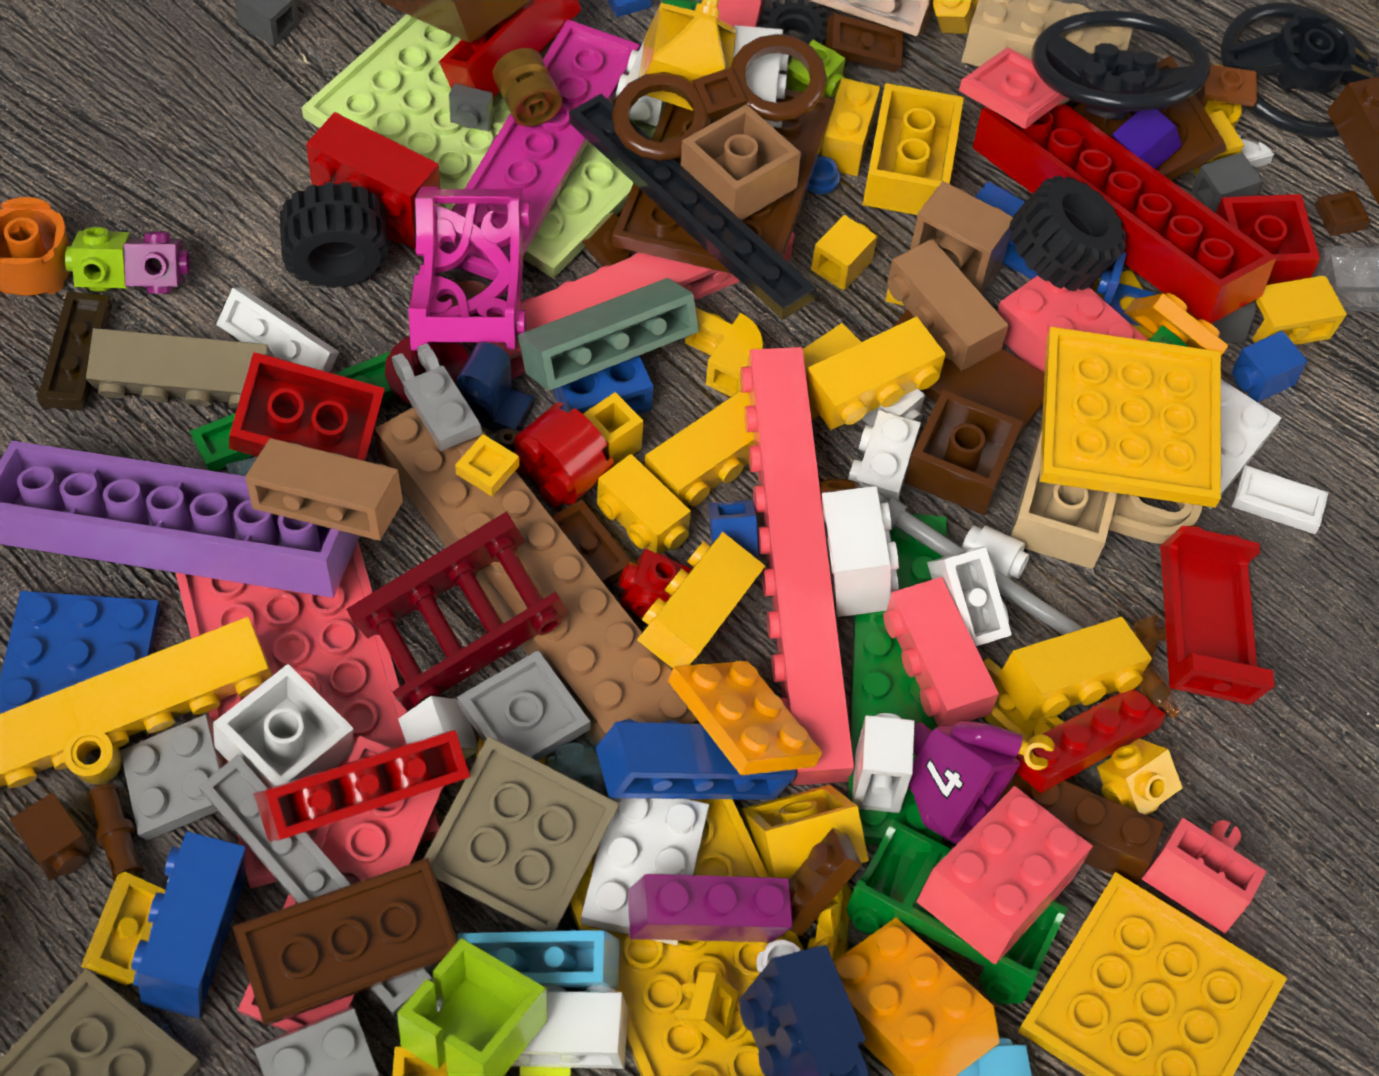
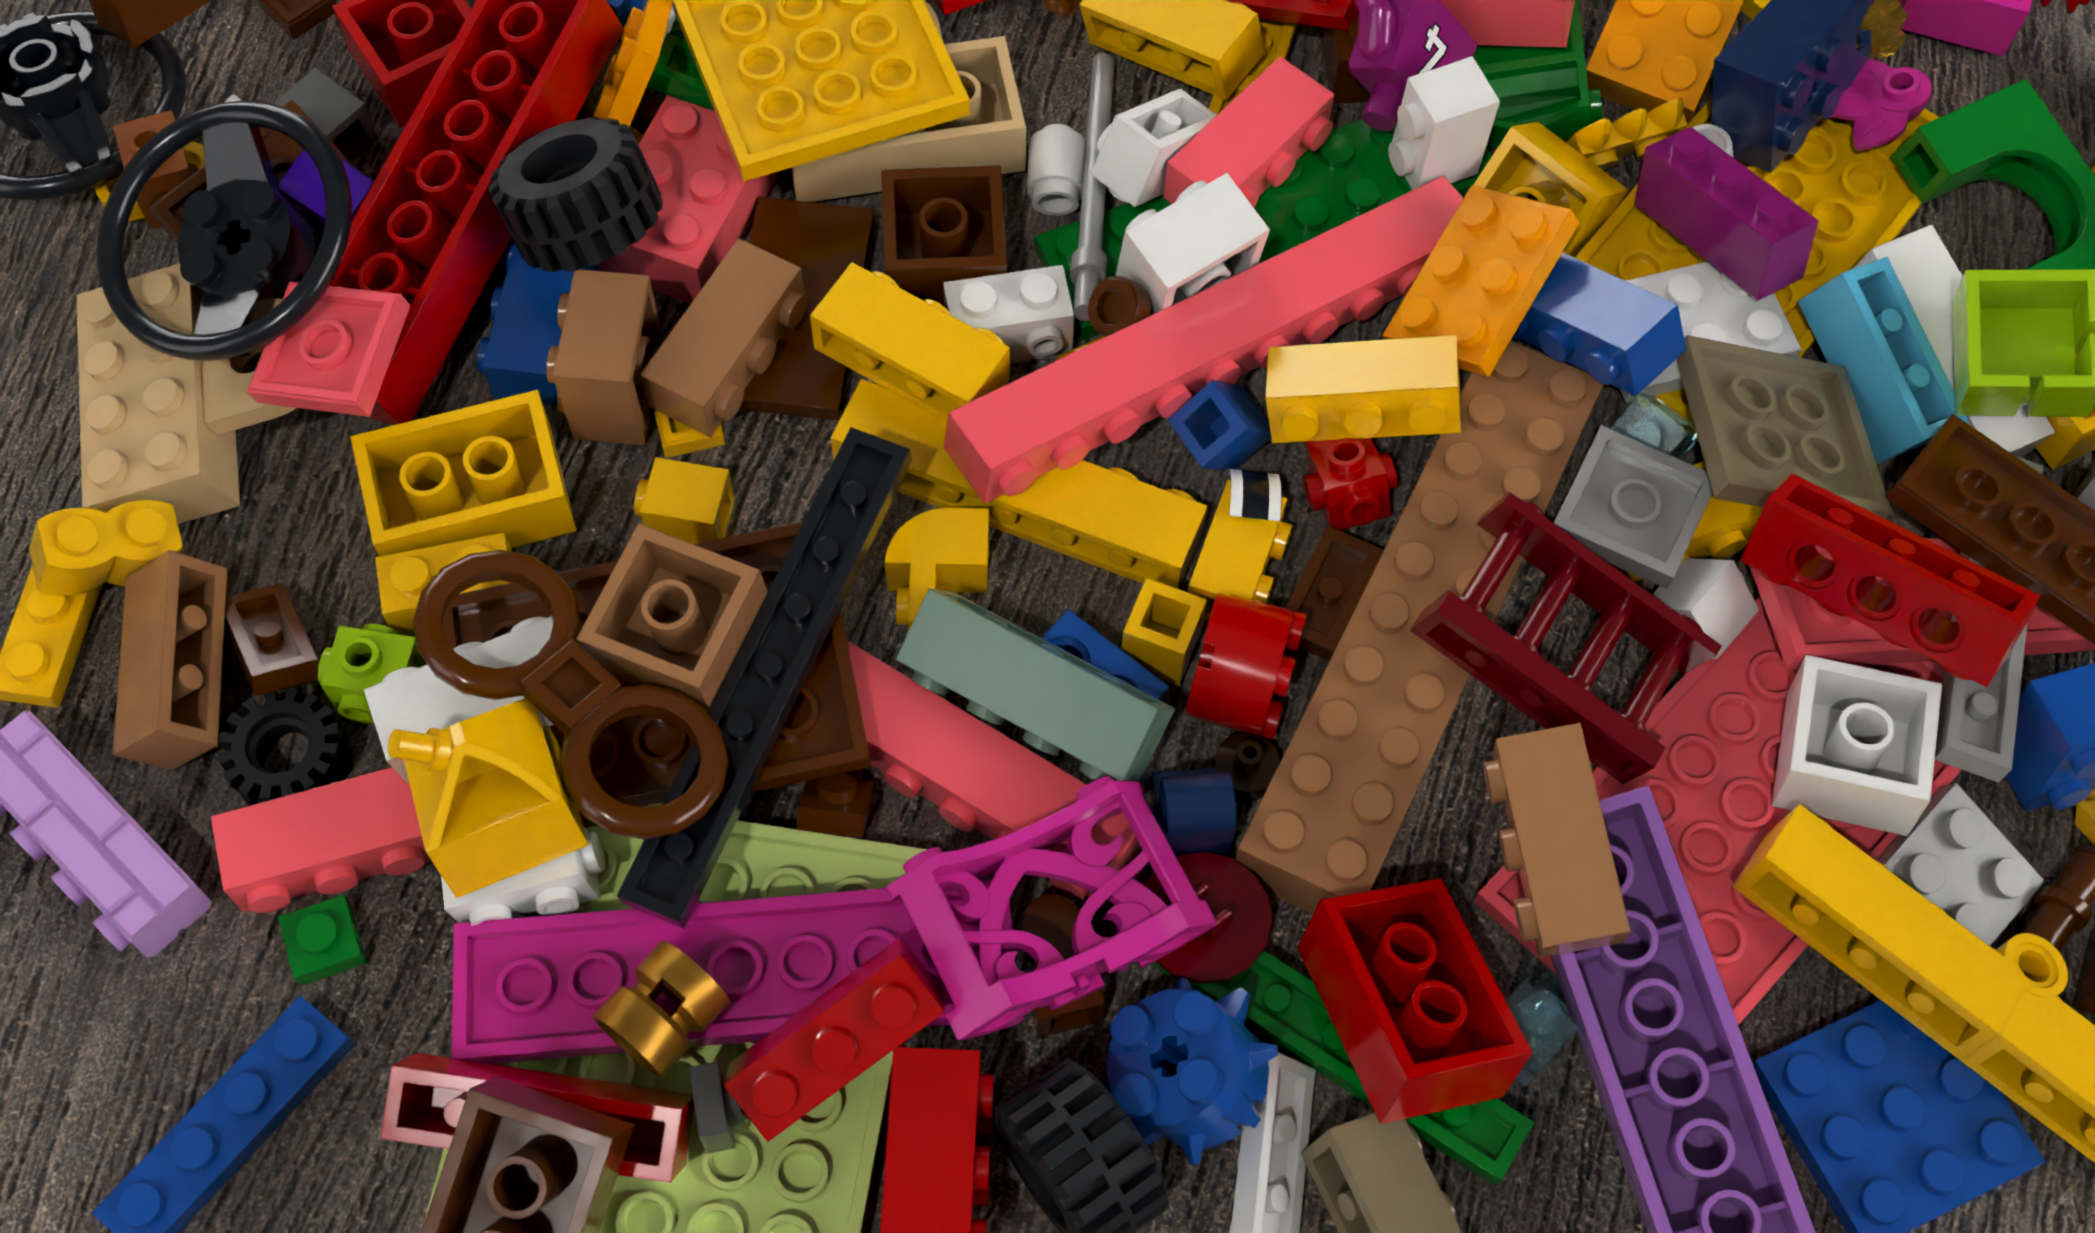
camera: 115 degrees left, 5 degrees up
light grey hinge [392,343,482,451] -> none
yellow plate [455,434,519,497] -> none
yellow tile [674,972,739,1040] -> none
reddish brown plate [789,828,862,936] -> none
none -> red brick [724,937,944,1142]
none -> blue brick [1102,978,1279,1165]
none -> sticker [1223,468,1281,521]

